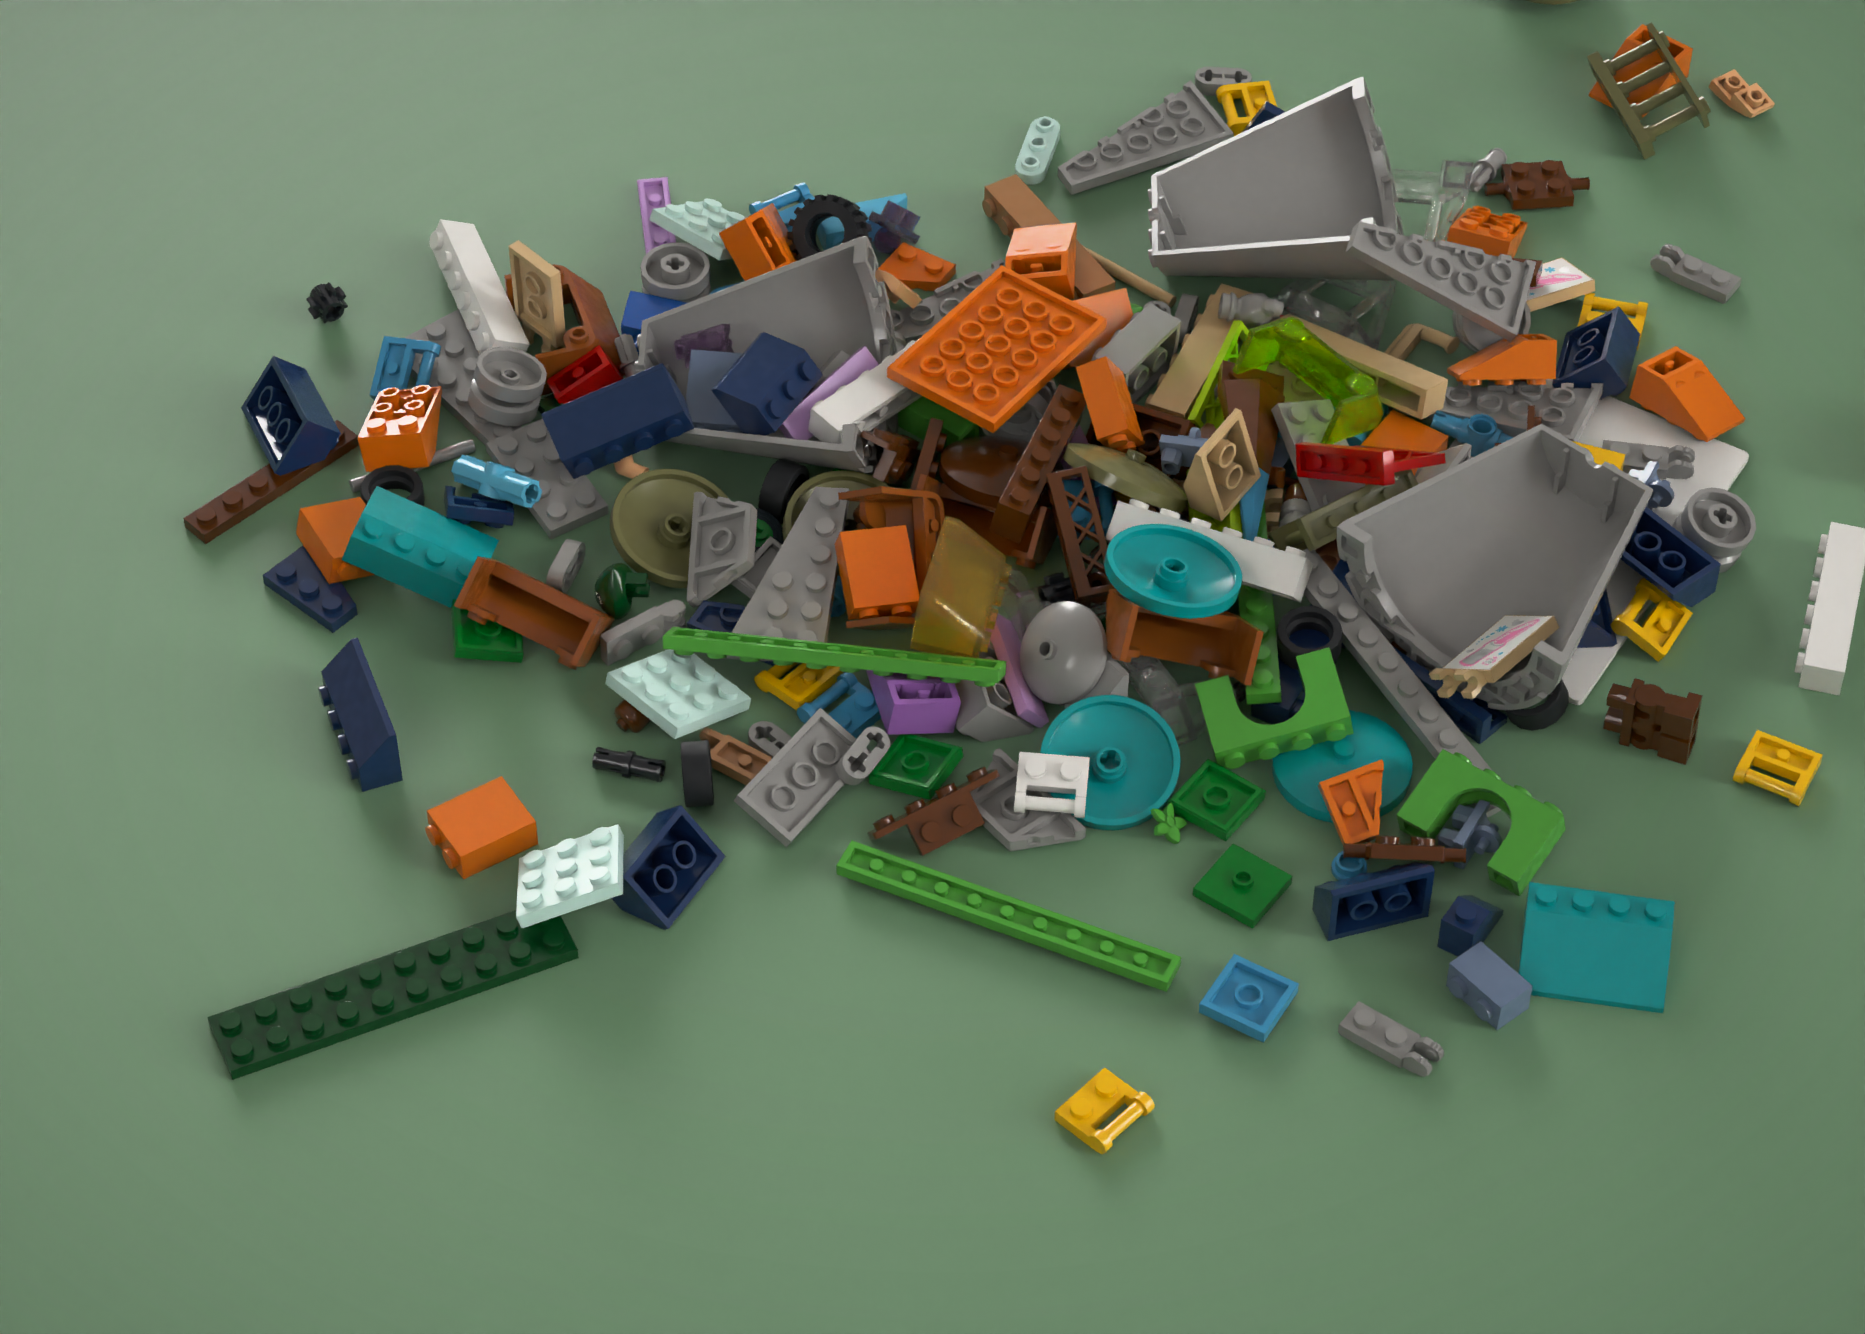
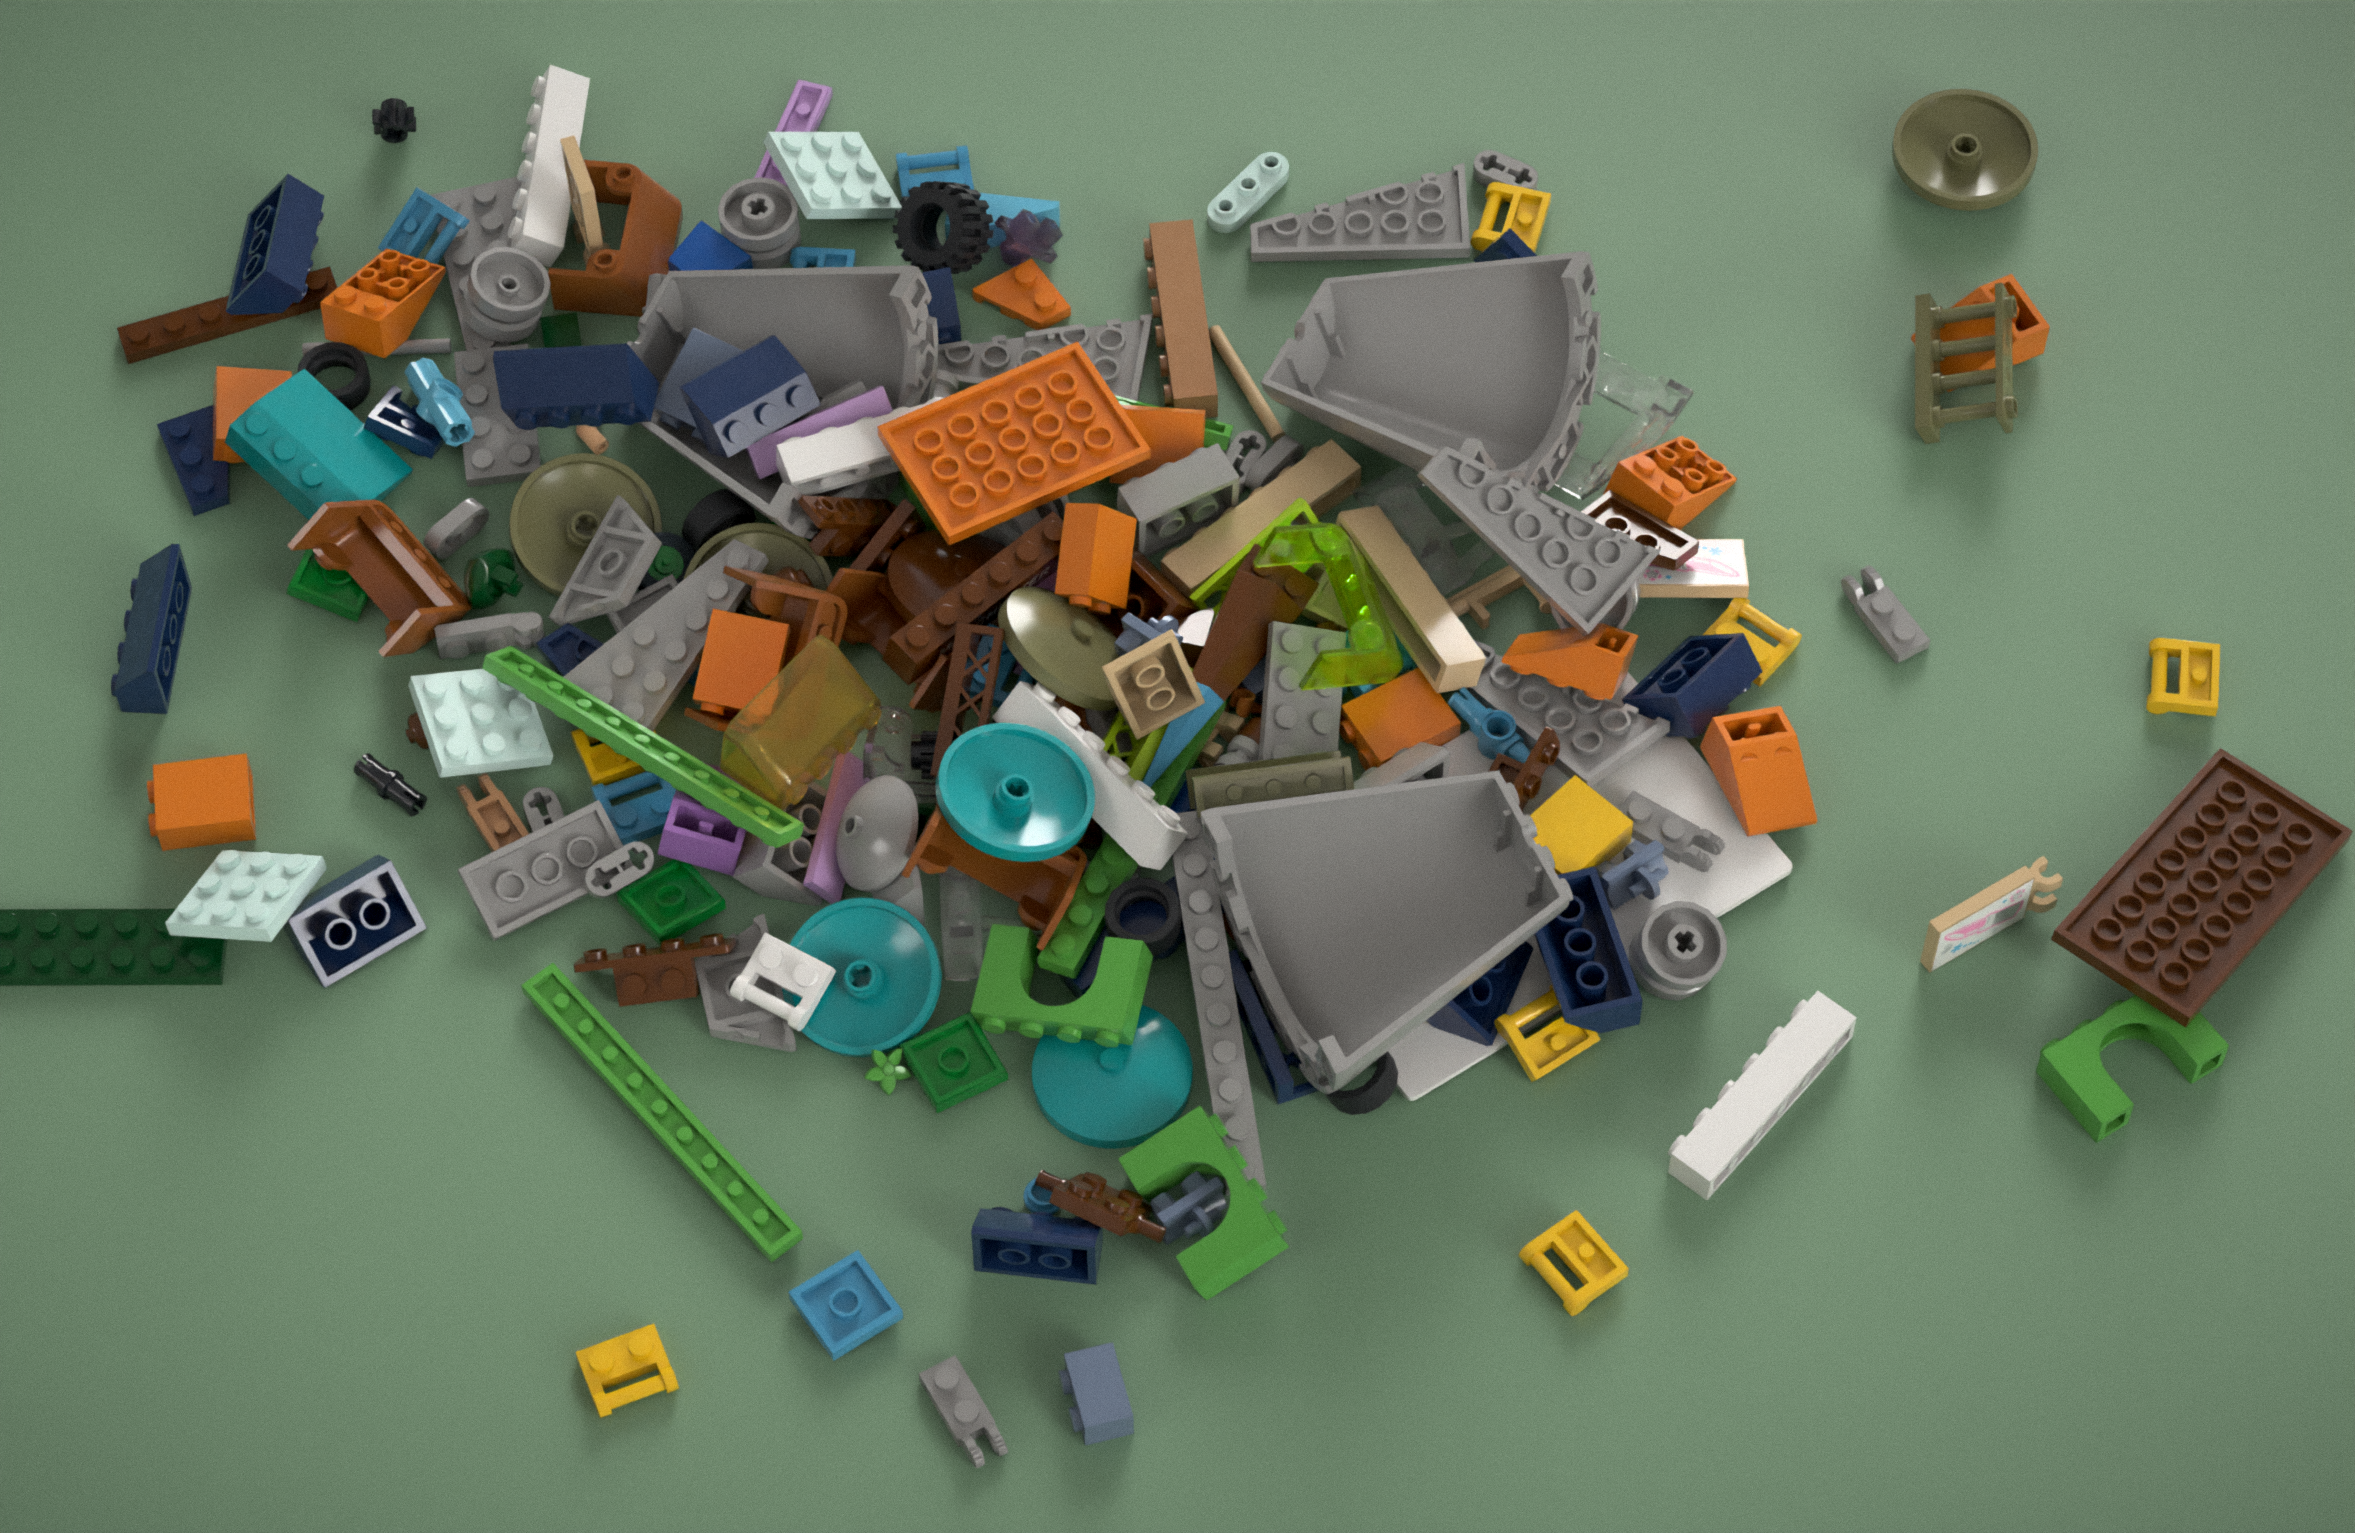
camera: 25 degrees right, 10 degrees up
red slope [546,345,623,404] -> none
clear purple hips [674,324,734,368] -> none
black tyre [681,740,714,807] -> none
orange slope [719,203,797,281] -> none
light nougat slope [875,269,922,309] -> none
orange slope [1005,222,1077,299] -> none
green plate [1193,844,1292,929] -> none
light grey animal [1218,292,1284,329] -> none
red fence [1295,442,1446,486] -> none
orange wing [1318,759,1384,846] -> none
tile [1429,615,1559,699] -> none
dark blue slope [1437,895,1504,957] -> none
light grey axle [1464,148,1507,192] -> none
reddish brown plate [1484,160,1590,210] -> none
teal slope [1518,882,1675,1013] -> none
reddish brown hips [1603,678,1703,765] -> none
light nougat slope [1709,69,1775,118] -> none

